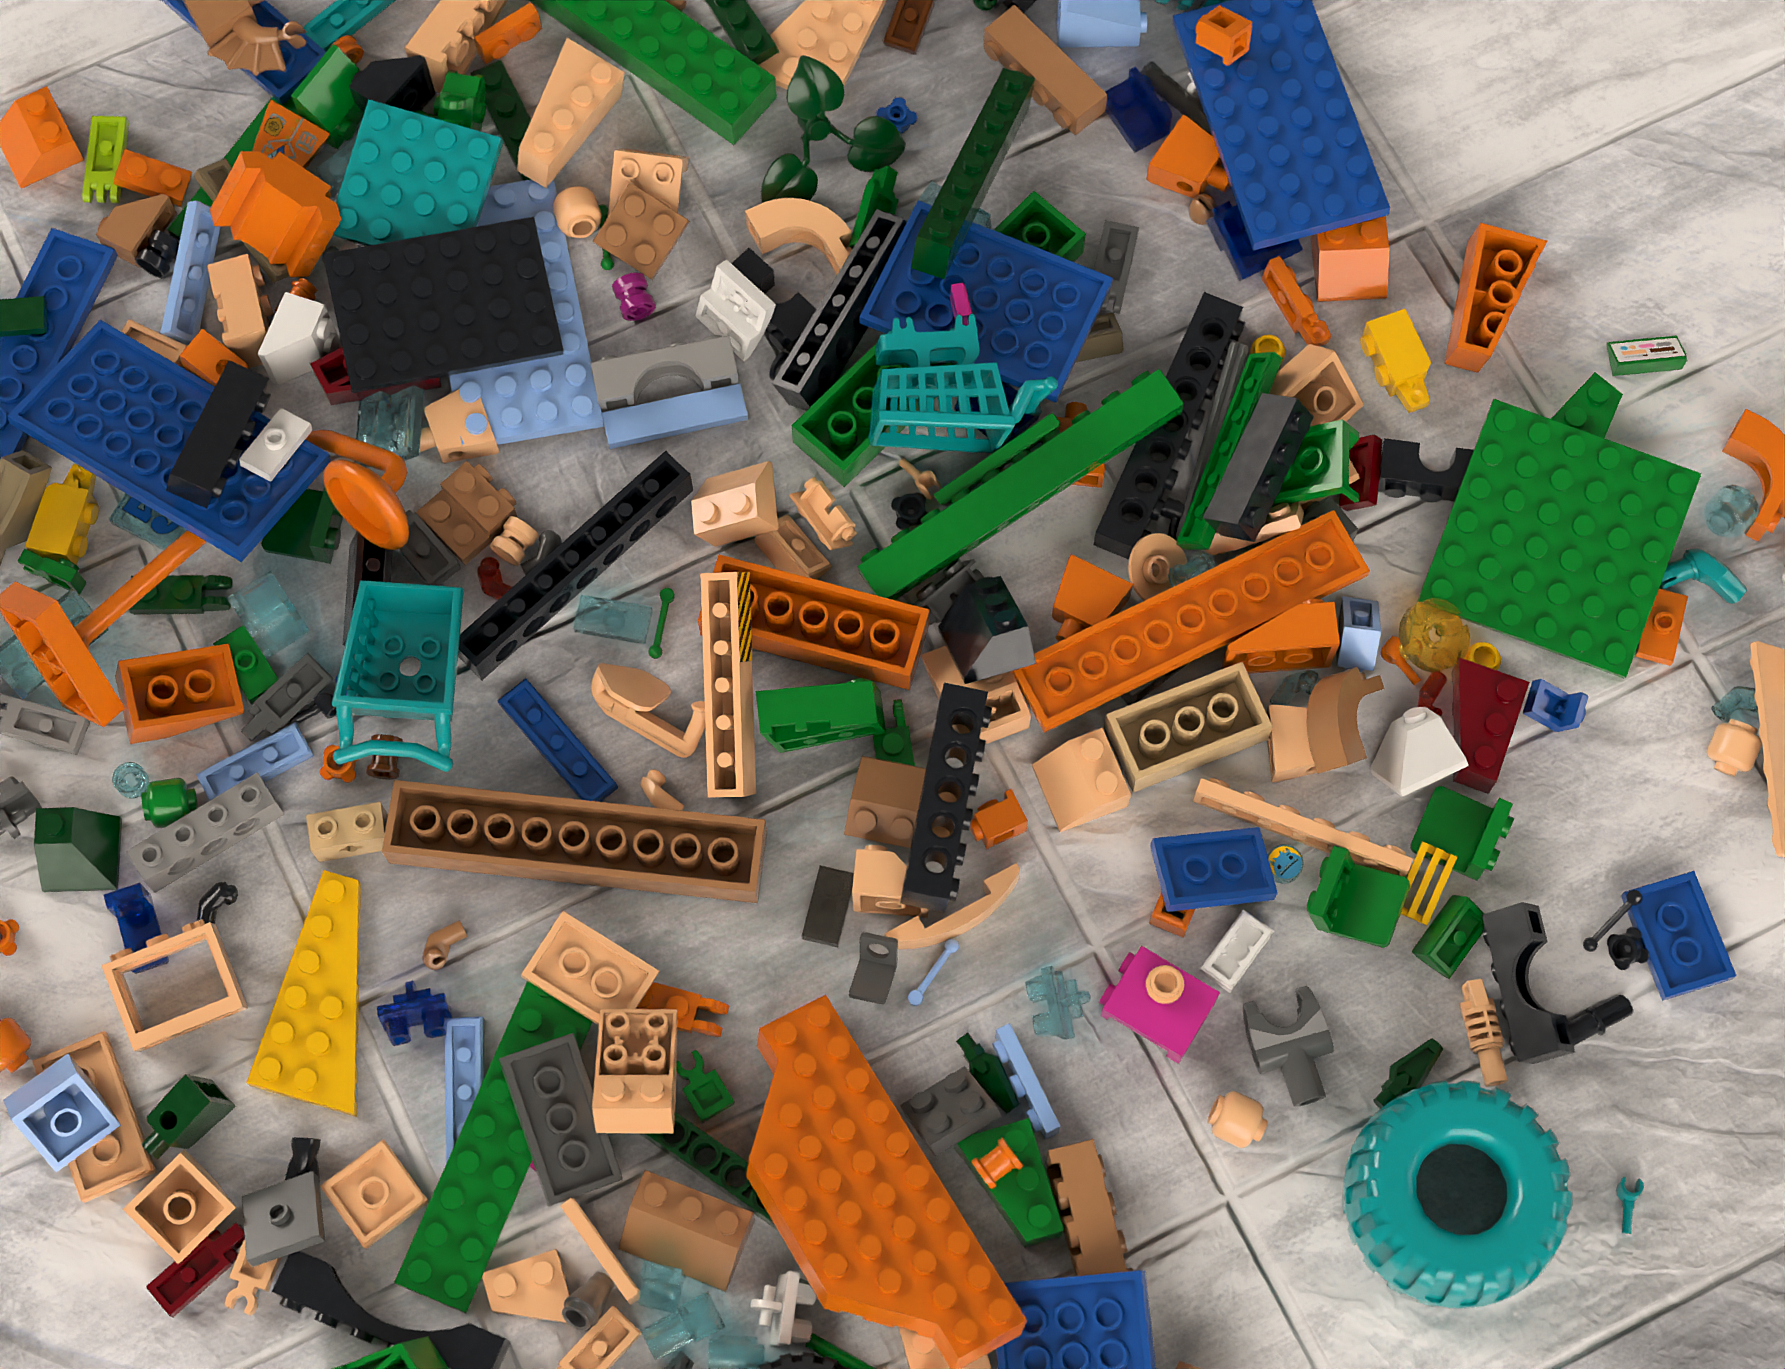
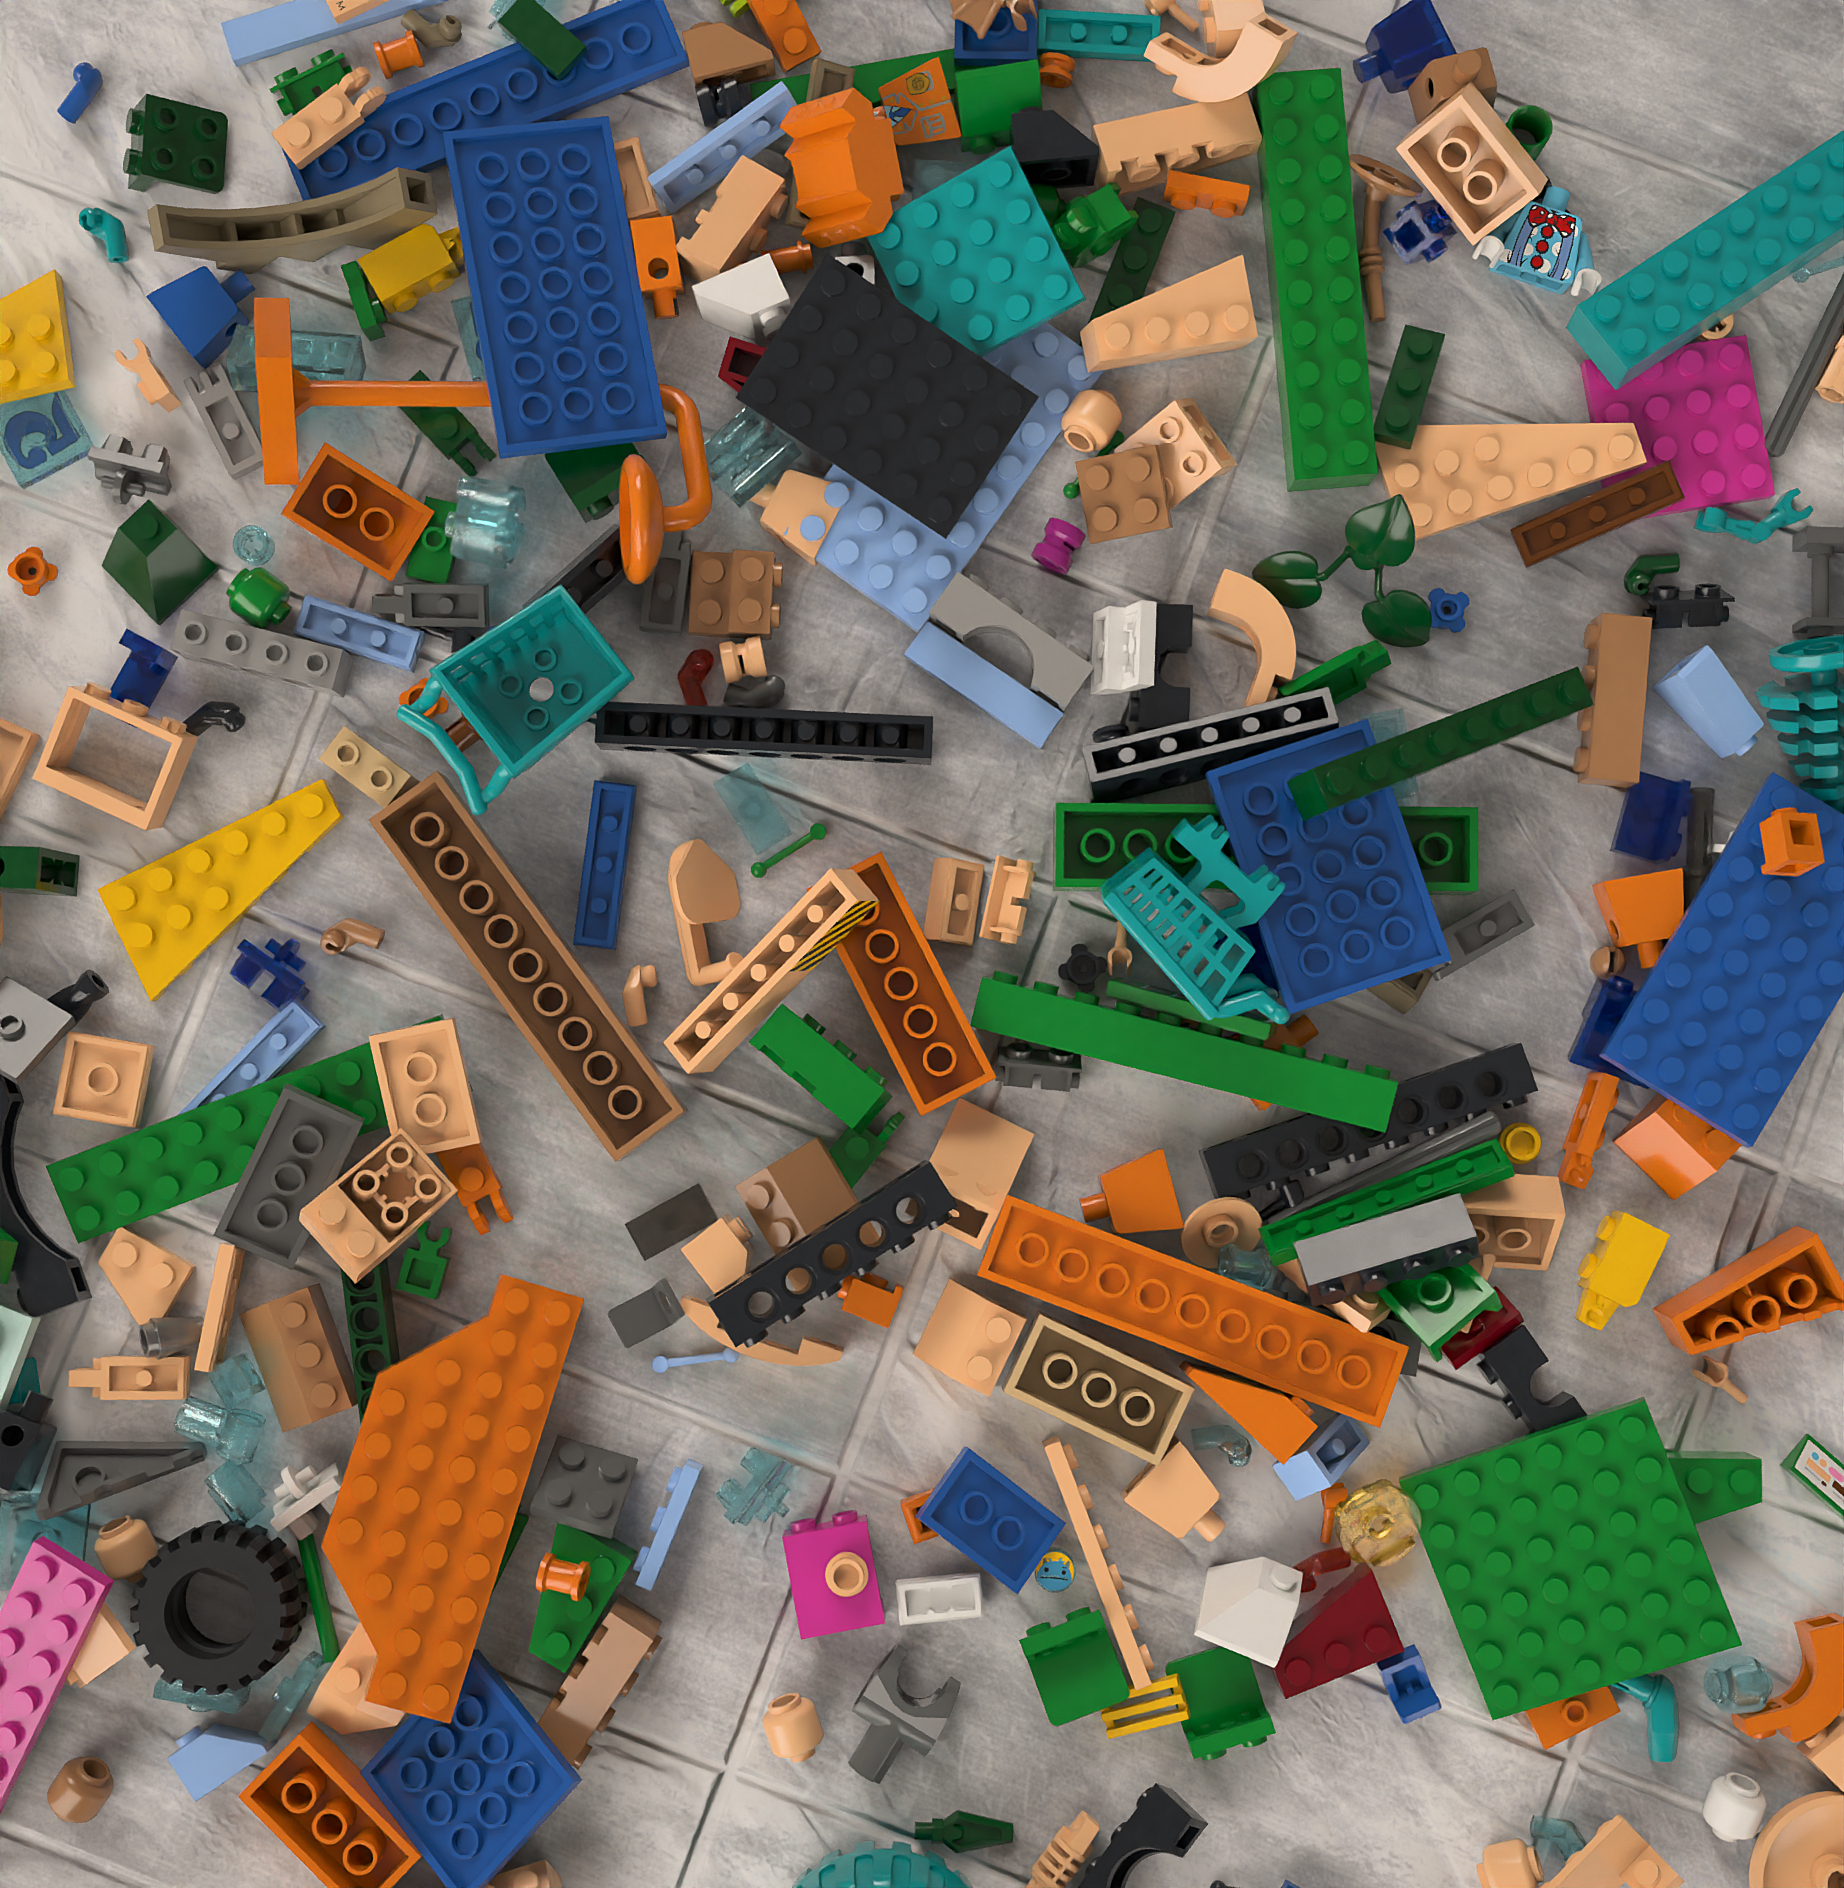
camera: 45 degrees right, 15 degrees up
black brick [166,360,271,509] -> none
white plate [239,408,312,482] -> none
light nougat slope [691,461,778,547] -> none
black slope [938,576,1036,684] -> none
dark pink tile [950,283,972,326] -> none
dark green piece [956,1033,1020,1114] -> none
medium nougat arch [1306,666,1385,774] -> none
green slope [1412,895,1485,979] -> none
yellow plate [1464,642,1501,671] -> none
none -> light nougat hand [1693,1356,1748,1404]

